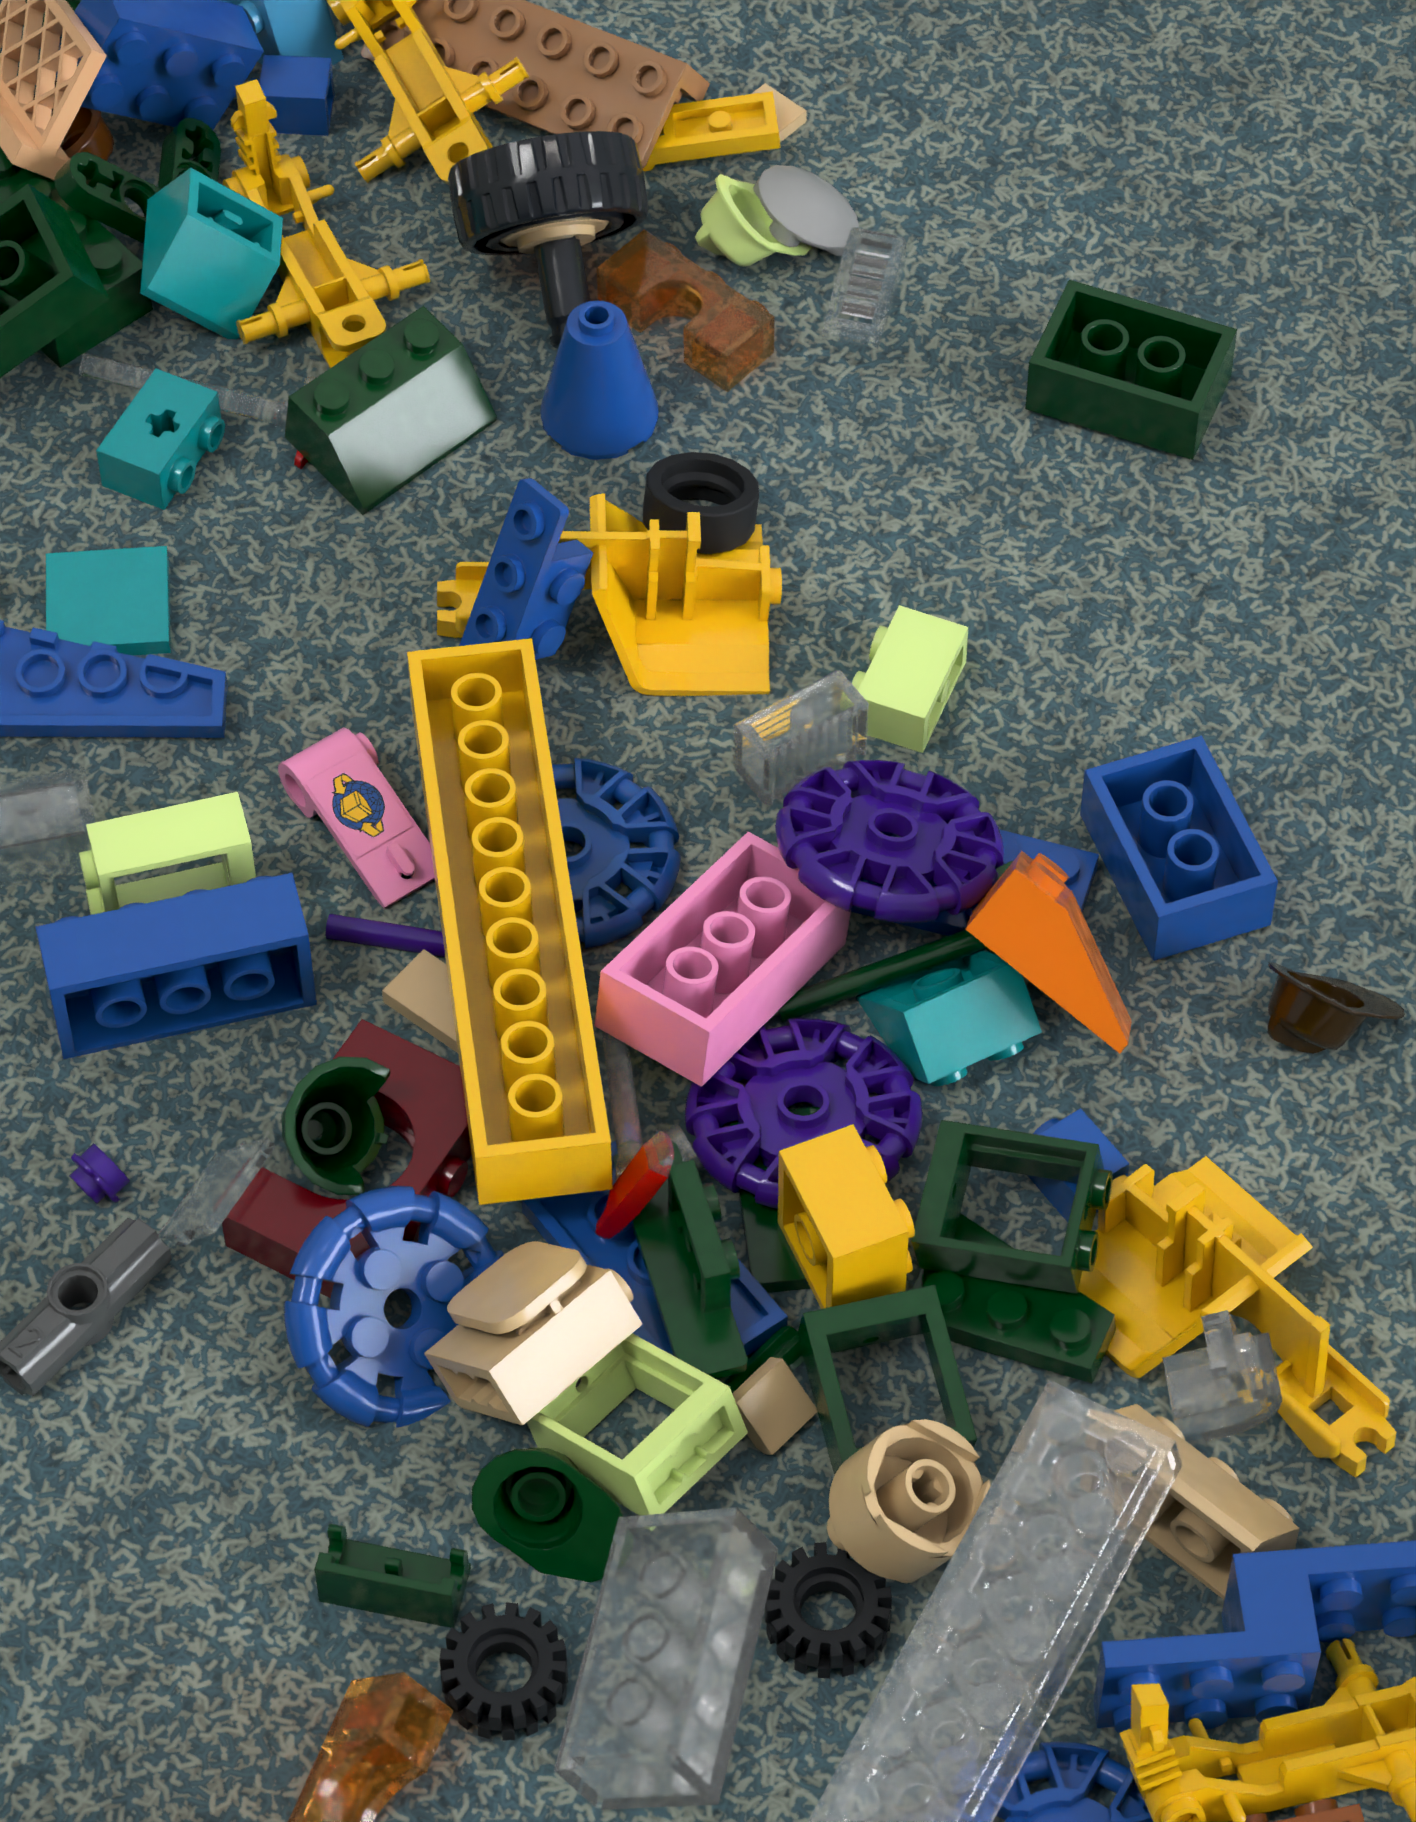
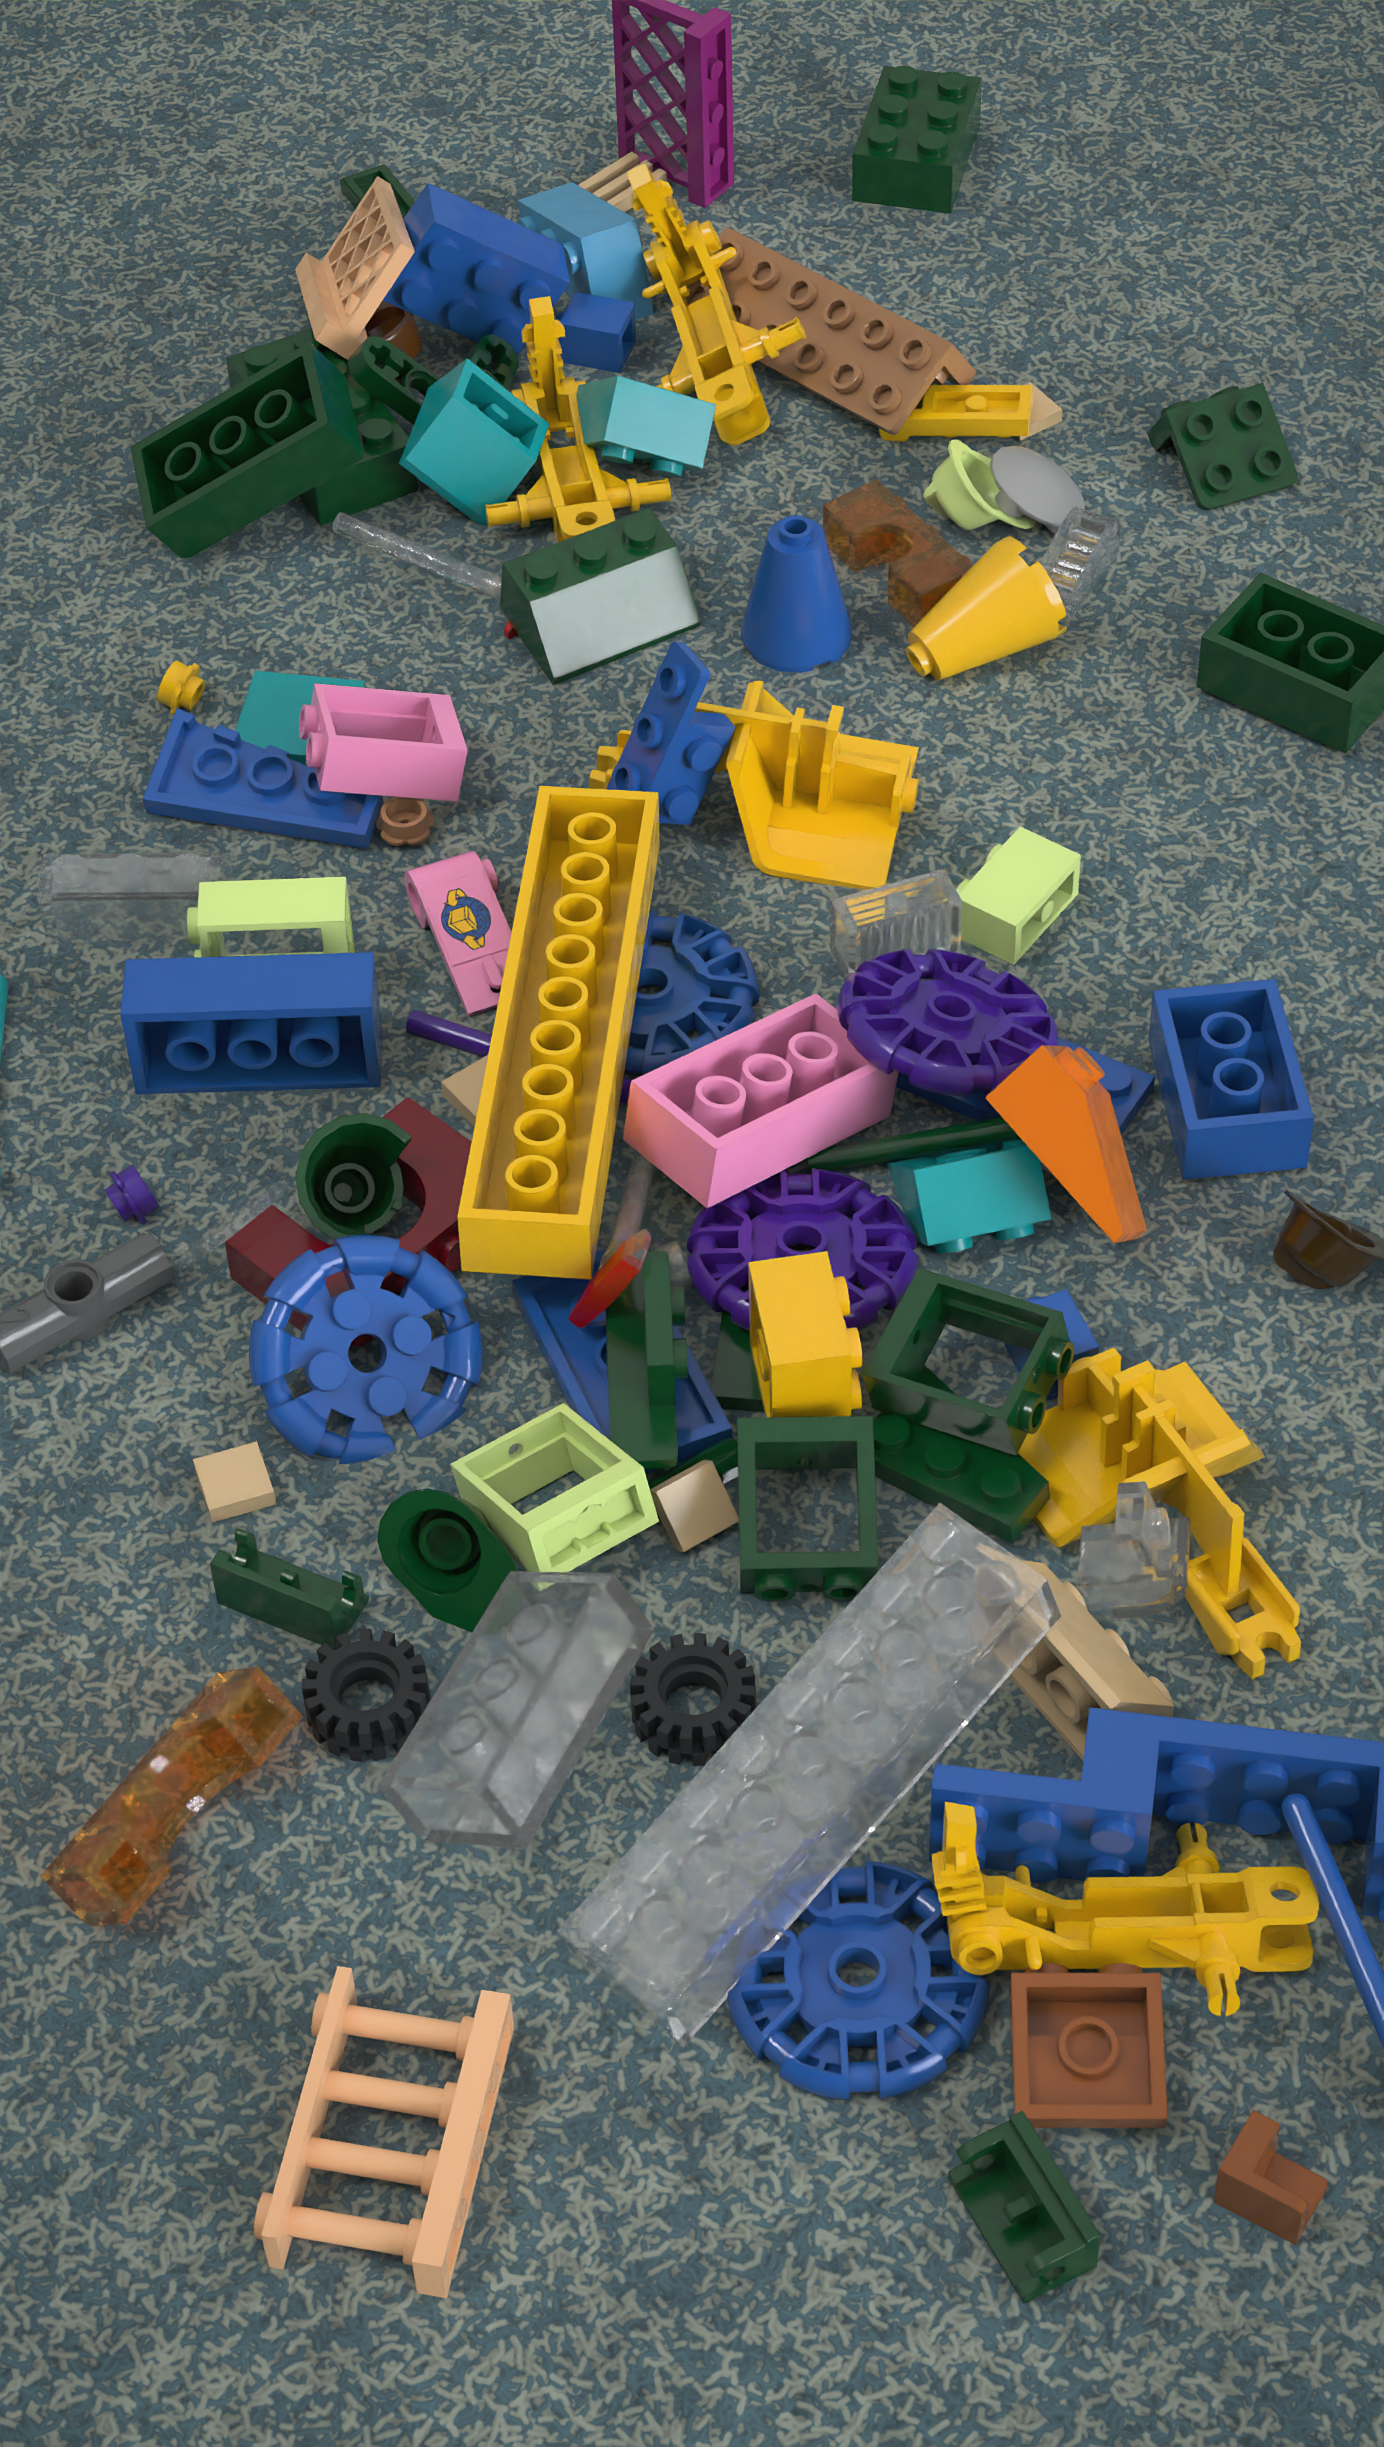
camera: 15 degrees right, 5 degrees down
teal brick [96,369,225,510] -> none
tan brick [424,1241,642,1426] -> none
black wheel [448,131,648,349] -> none
black tyre [643,452,759,554] -> none
tan brick [827,1419,993,1583] -> none
none -> tan tile [193,1441,276,1523]
none -> bright pink window [299,683,468,802]
none -> medium nougat plate [376,797,434,846]
none -> slope [576,376,716,478]
none -> yellow cone [905,536,1067,681]
none -> dark green bracket [1147,383,1298,510]

